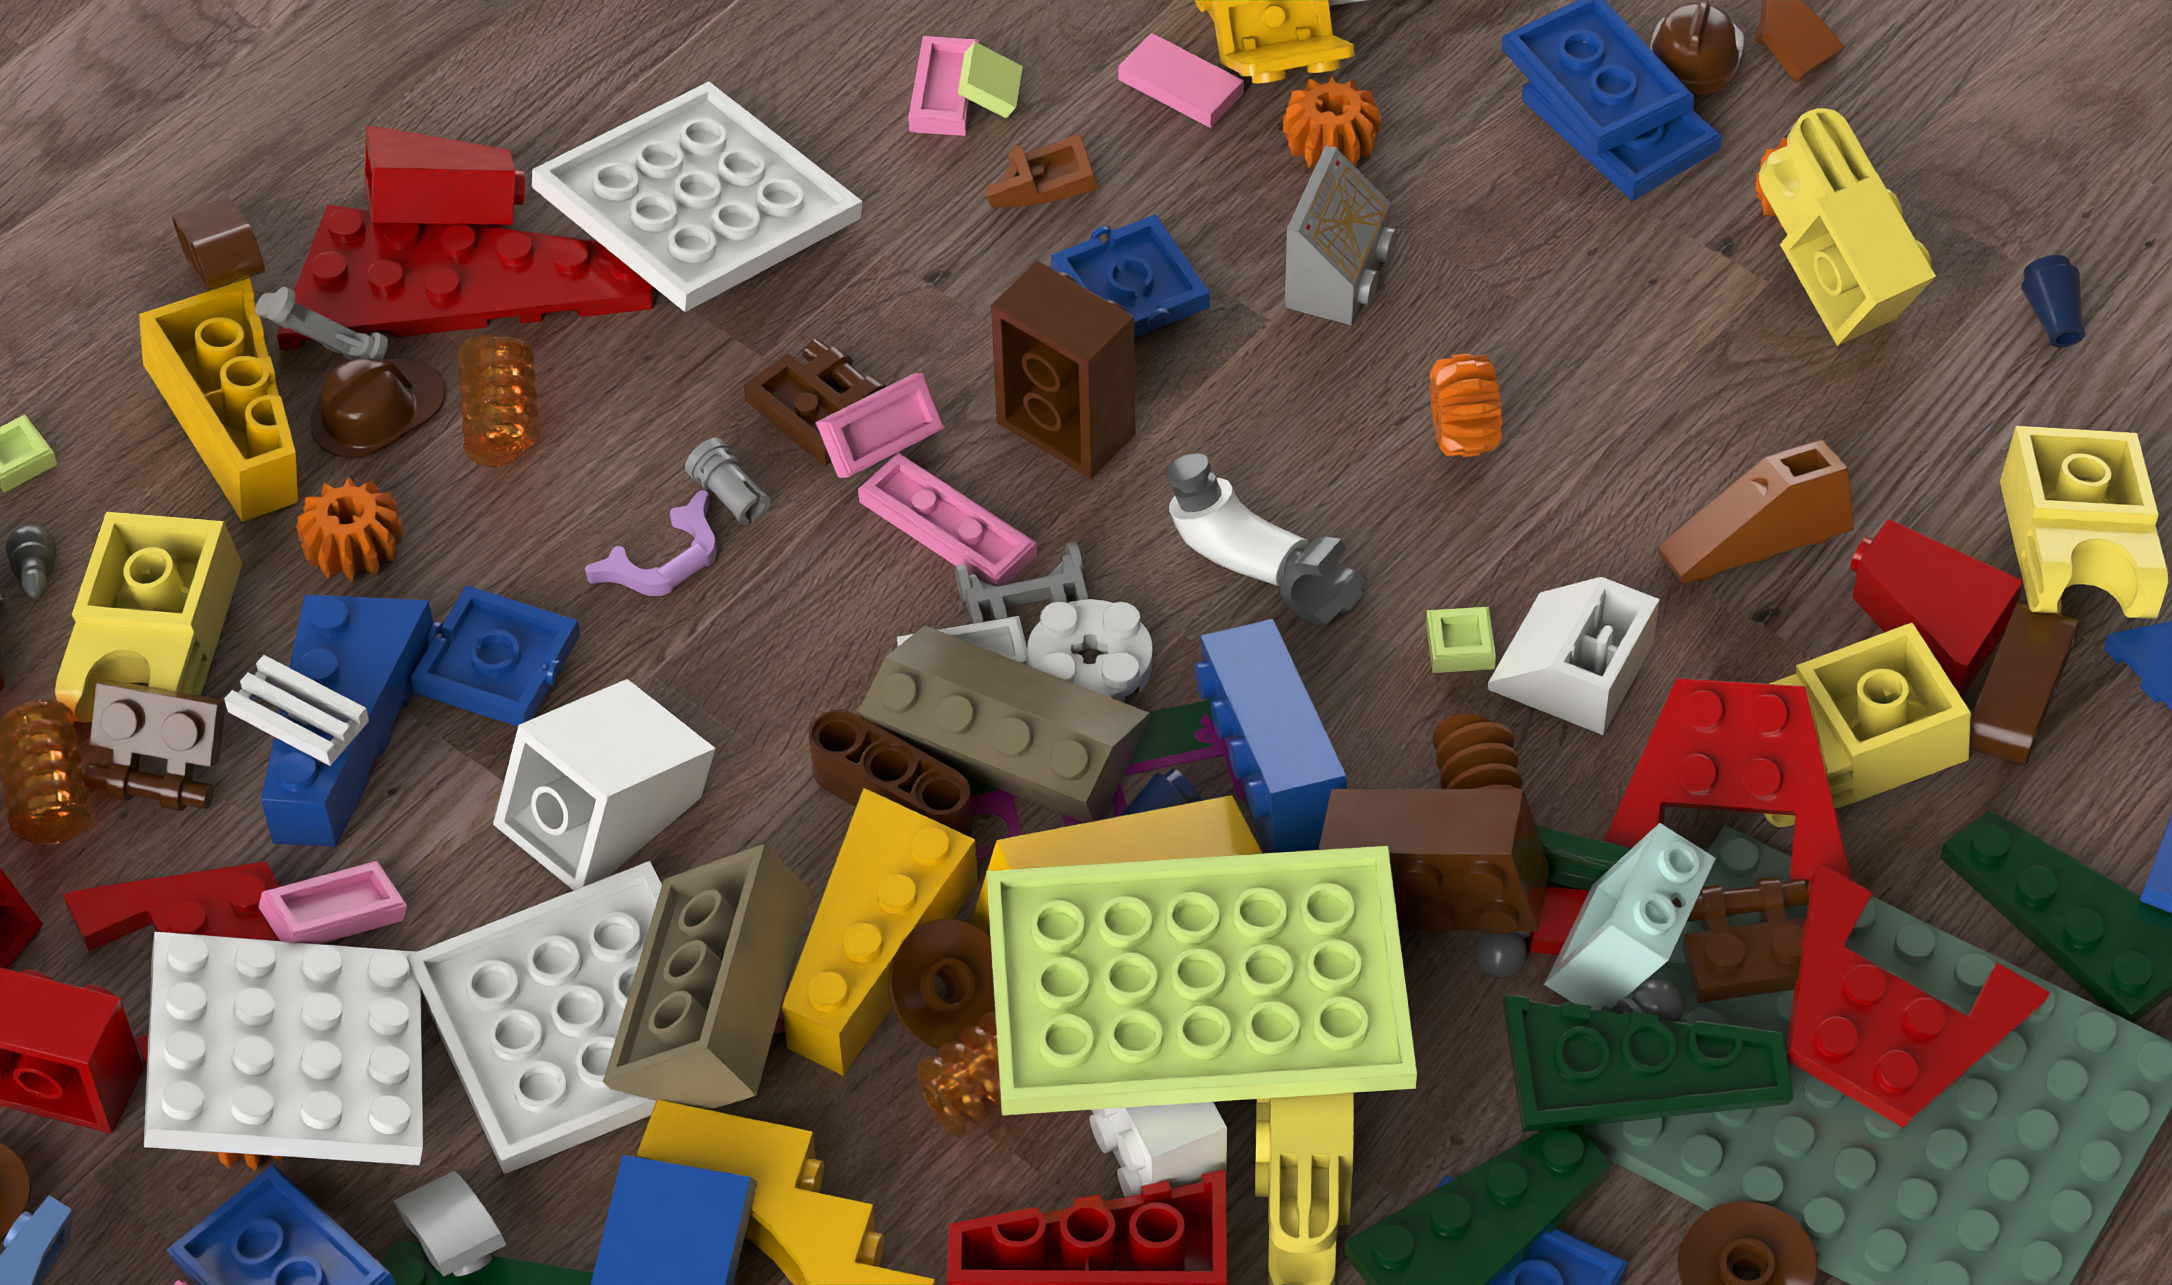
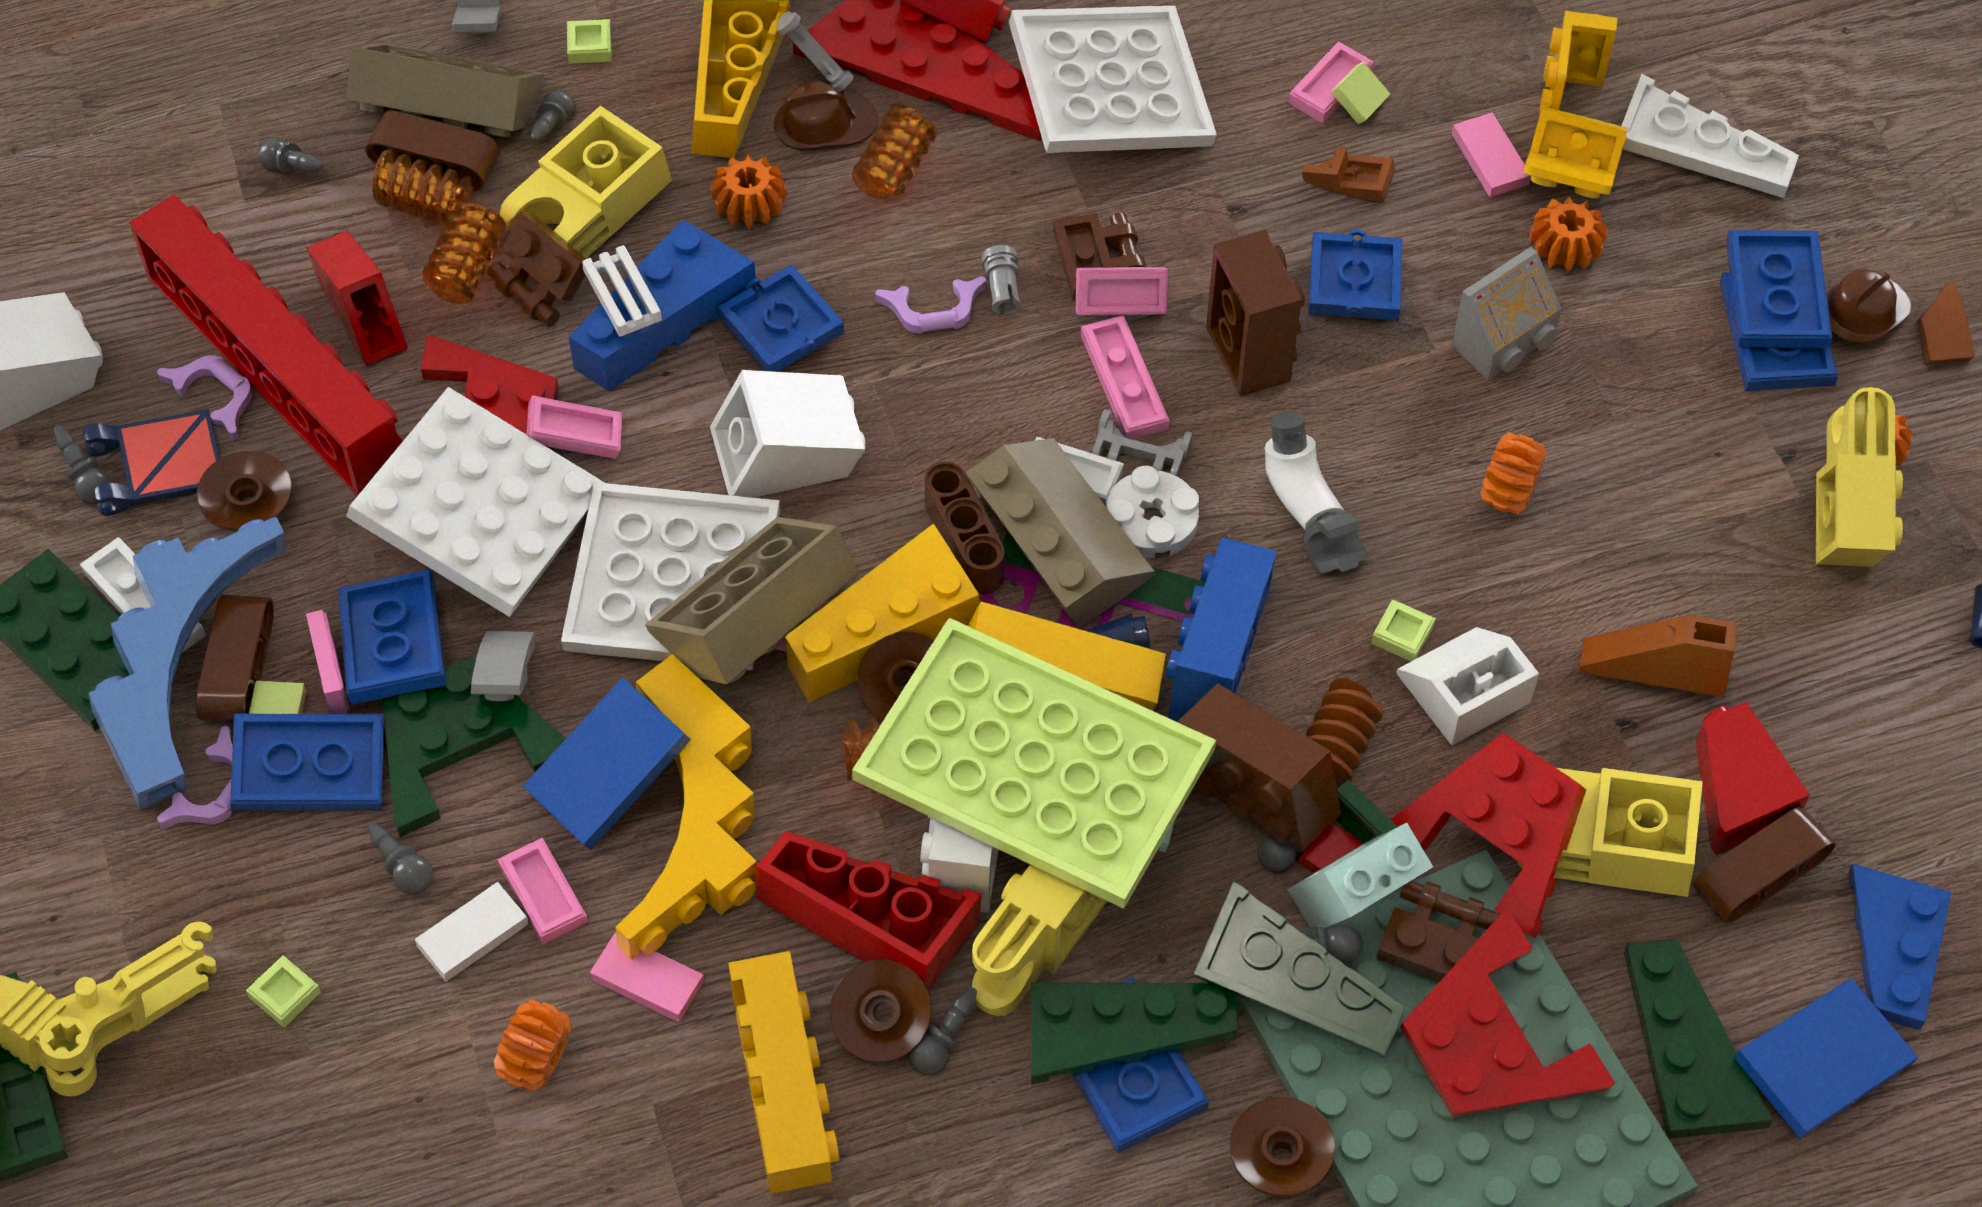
camera: 30 degrees right, 5 degrees up
light yellow brick [2000,426,2168,619] -> none

